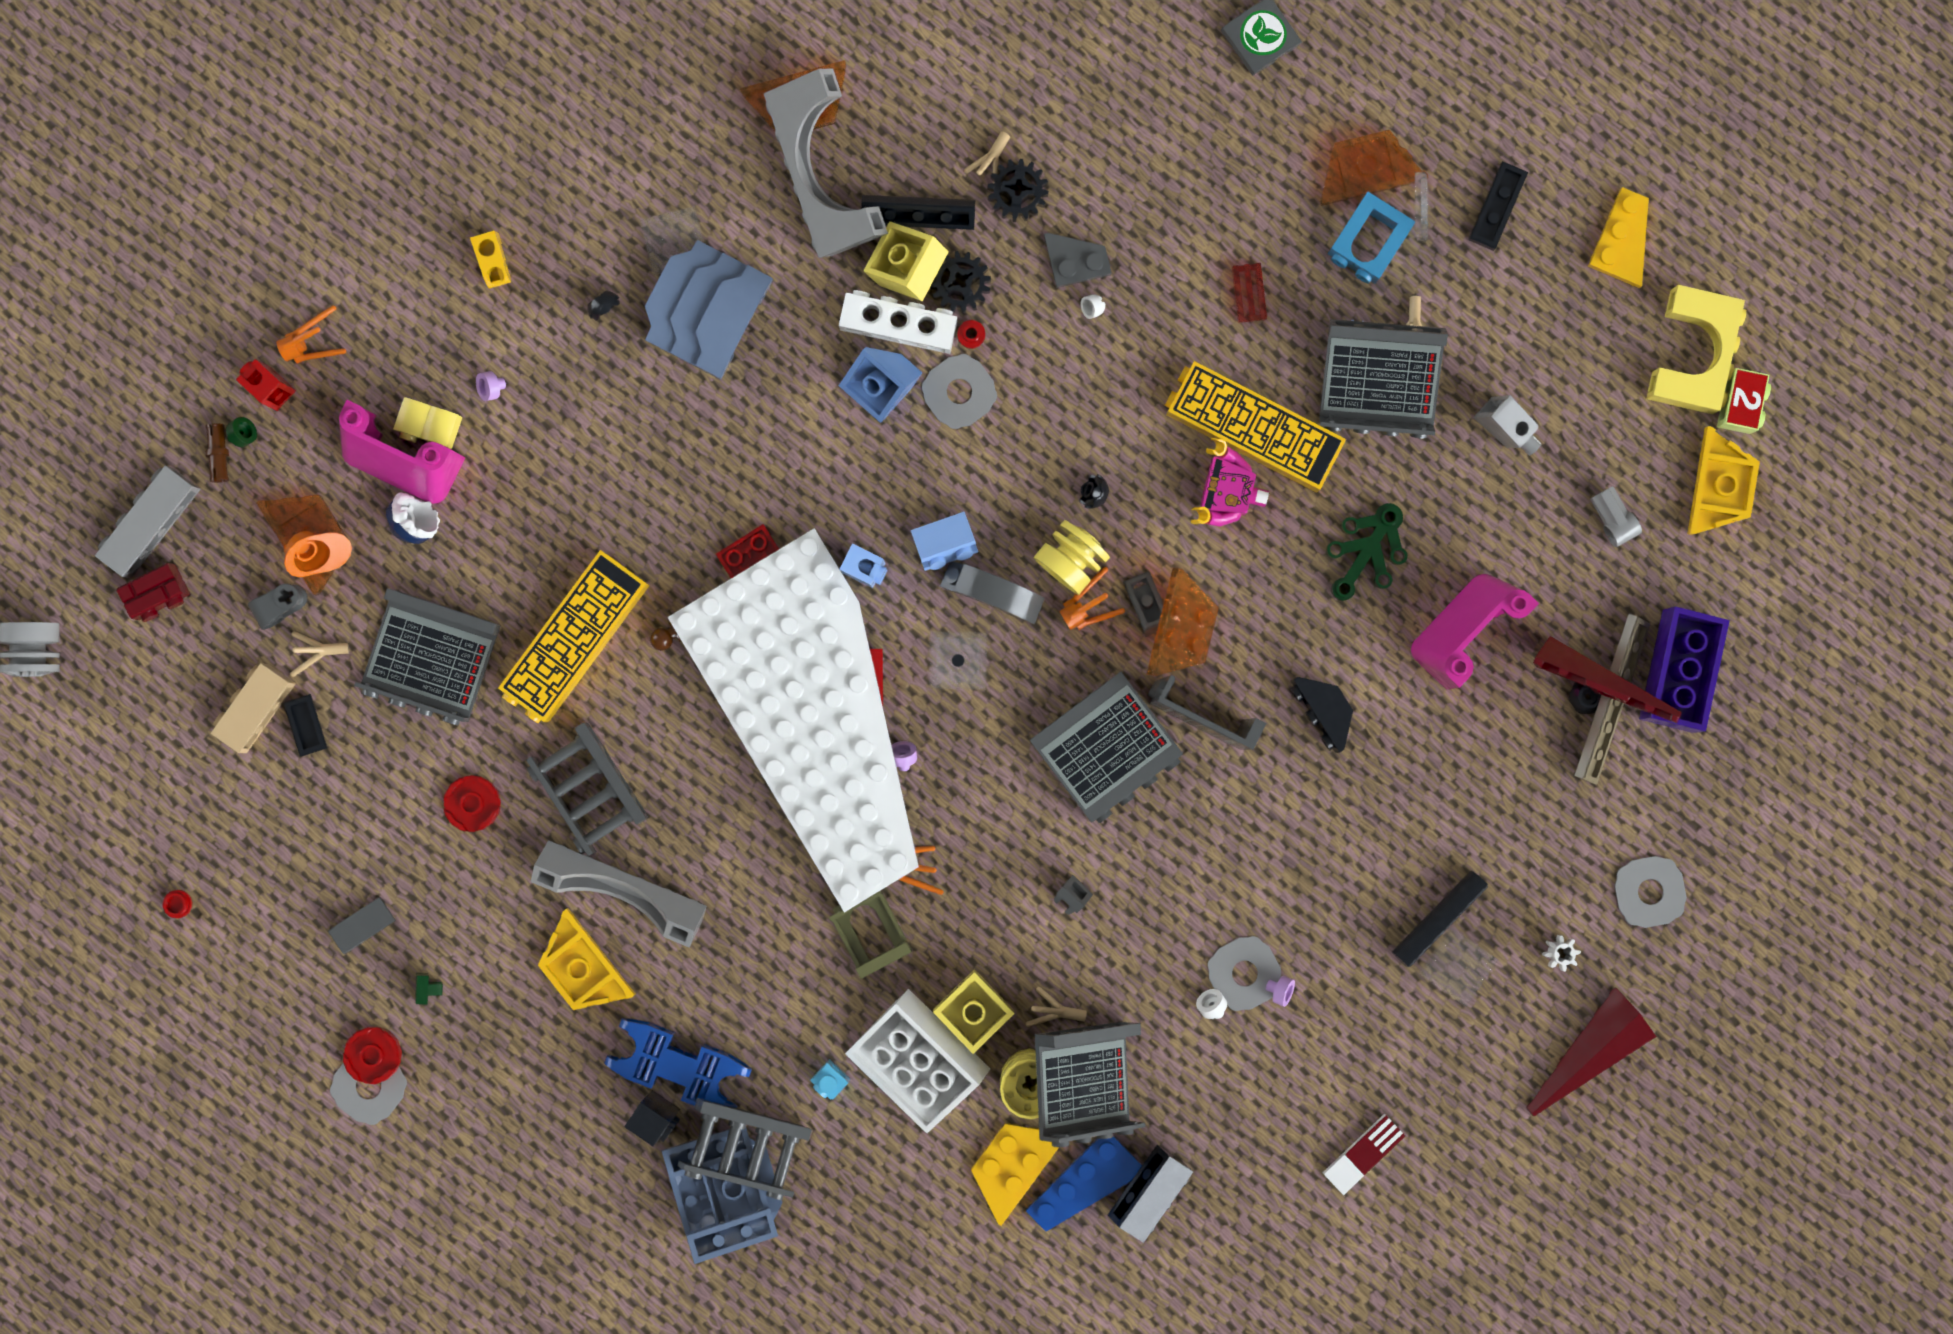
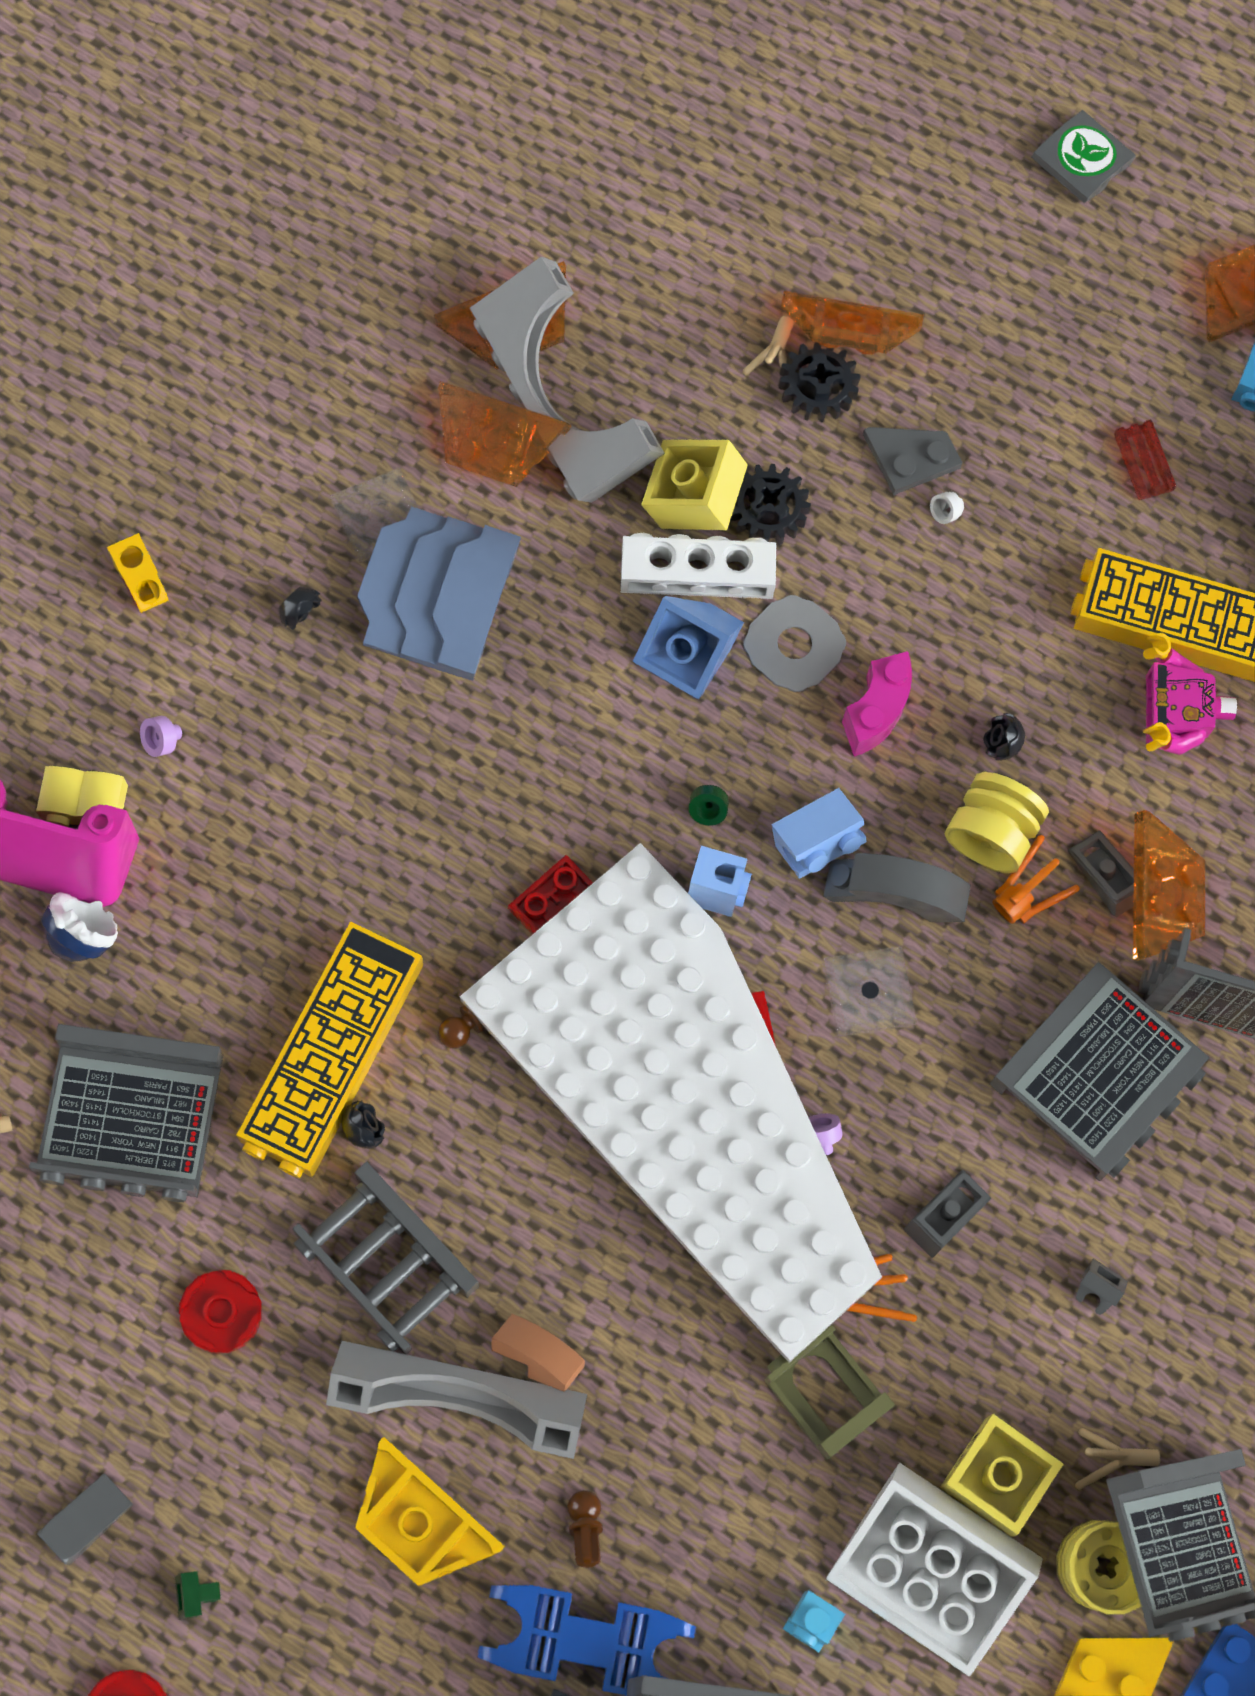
camera: 15 degrees left, 15 degrees down
black brick [861,195,976,230] -> none
red plate [957,320,985,349] -> none
none -> black plate [341,1100,385,1149]
none -> clear orange wing [438,381,571,487]
none -> nougat slope [492,1314,585,1392]
none -> reddish brown axle [568,1490,603,1568]
none -> dark green tile [689,785,729,826]
none -> clear orange wing [781,291,924,355]
none -> dark pink brick [842,651,912,757]
none -> dark grey slope [904,1169,992,1258]

